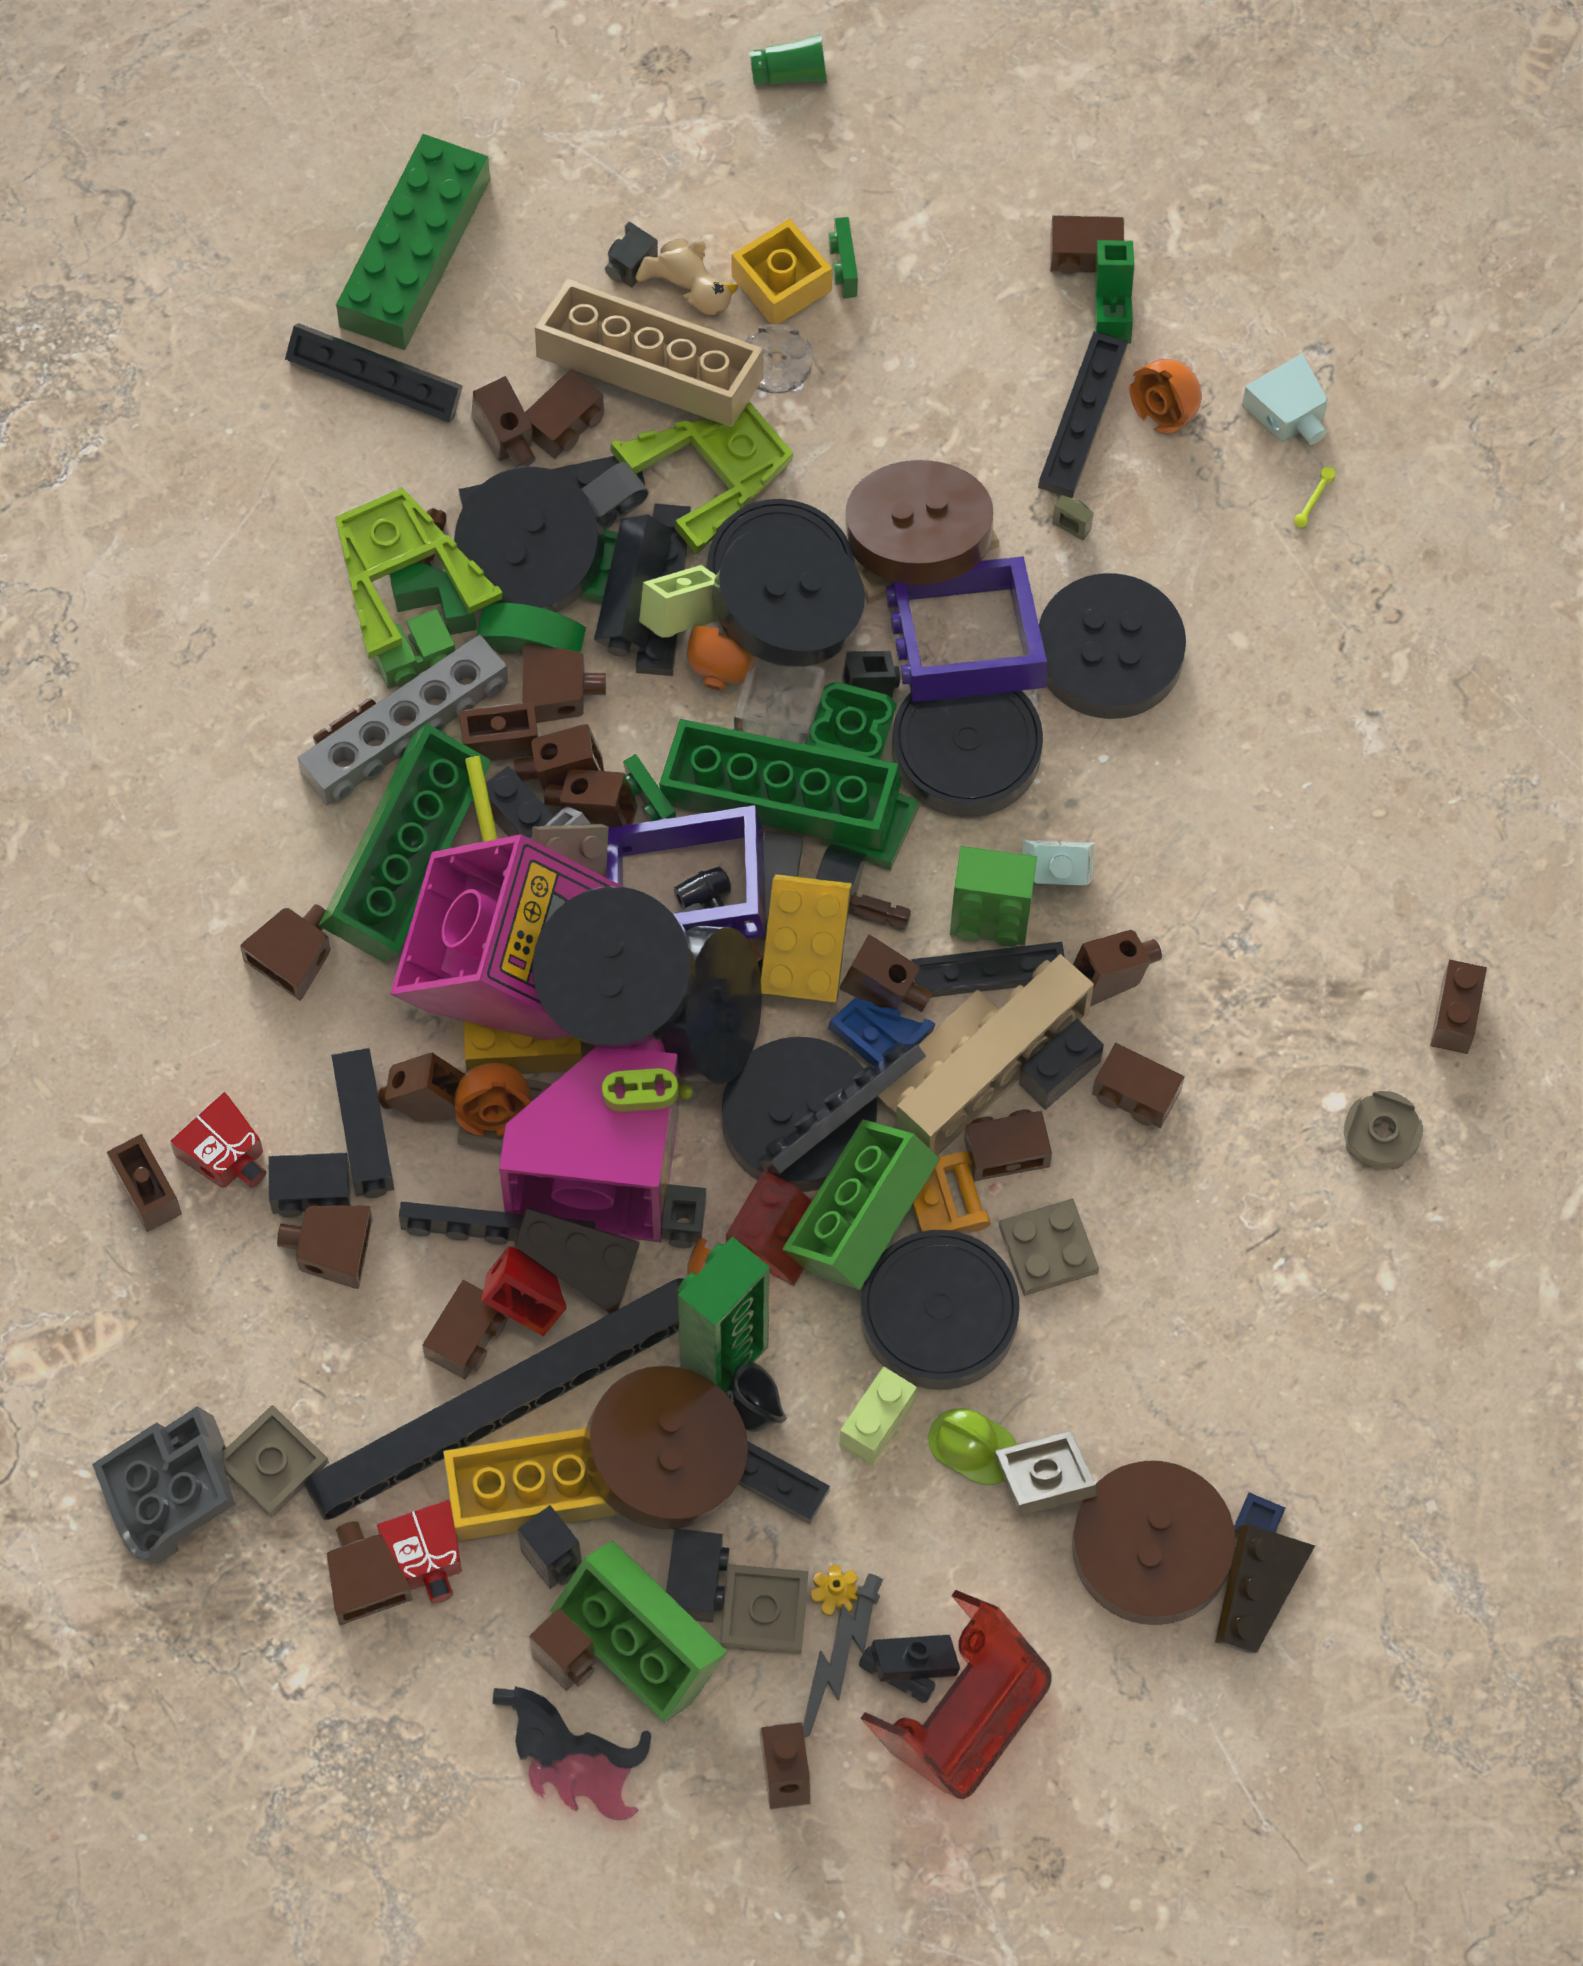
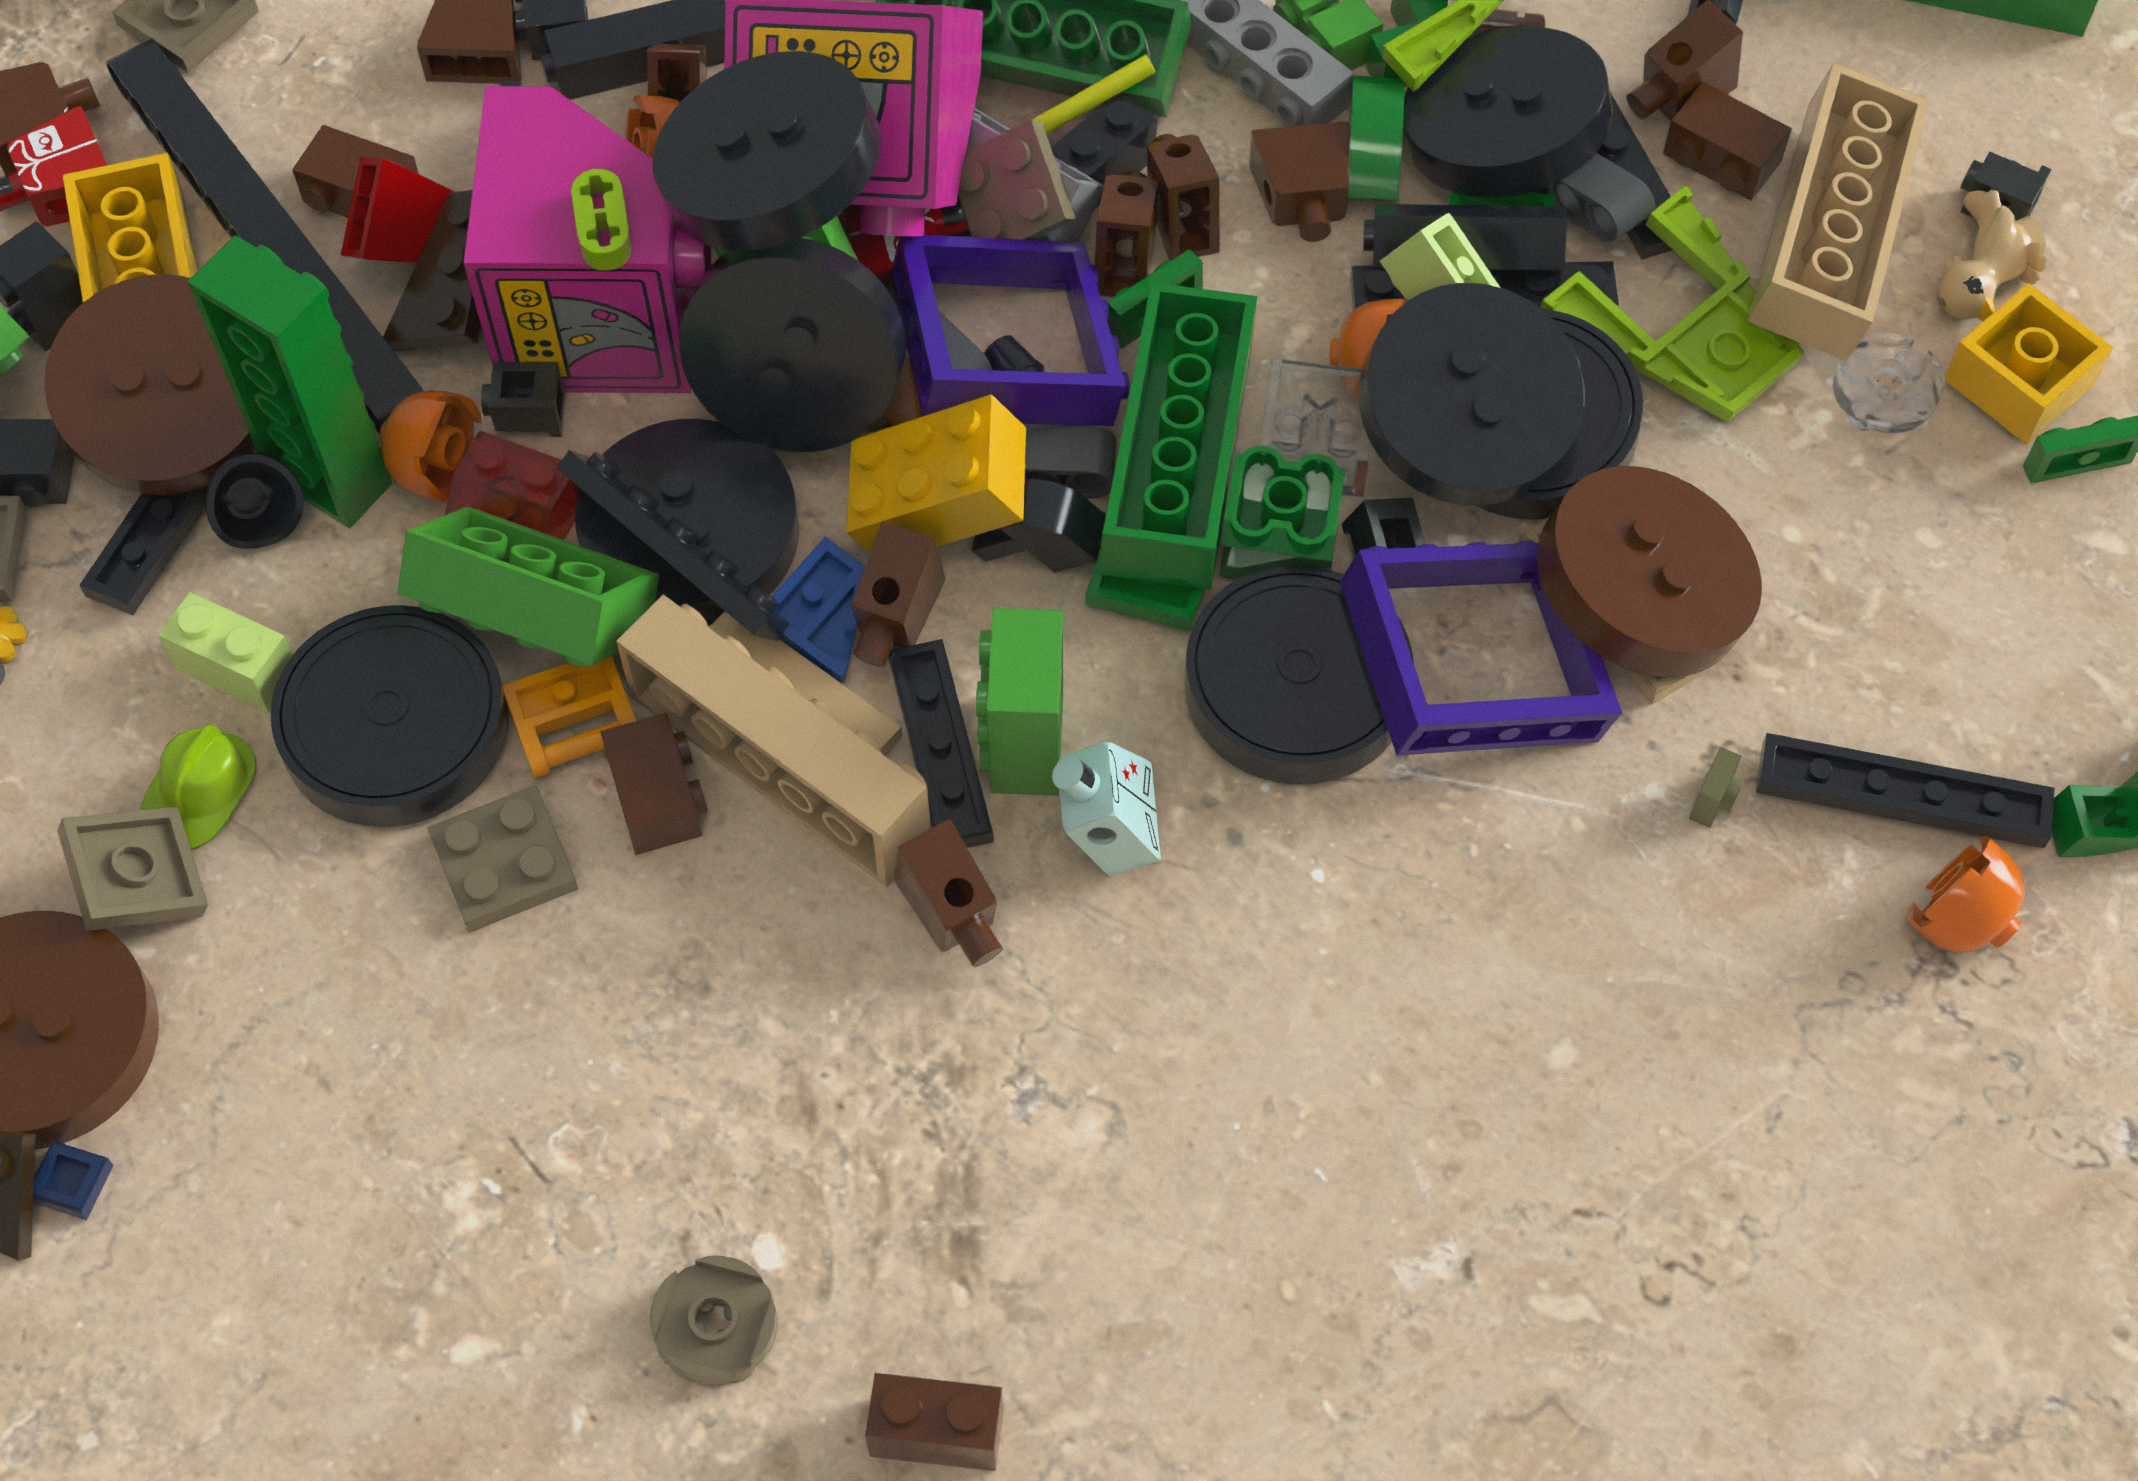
camera: 85 degrees right, 5 degrees down
reddish brown brick [459,702,538,761] -> none
reddish brown axle [849,892,911,930] -> none
black brick [1019,1018,1104,1110] -> none
black brick [1039,573,1186,719] -> none
reddish brown brick [1092,1042,1185,1128] -> none
light aqua torso [1242,354,1328,445] -> none
neon yellow hinge [1294,467,1336,528] -> none

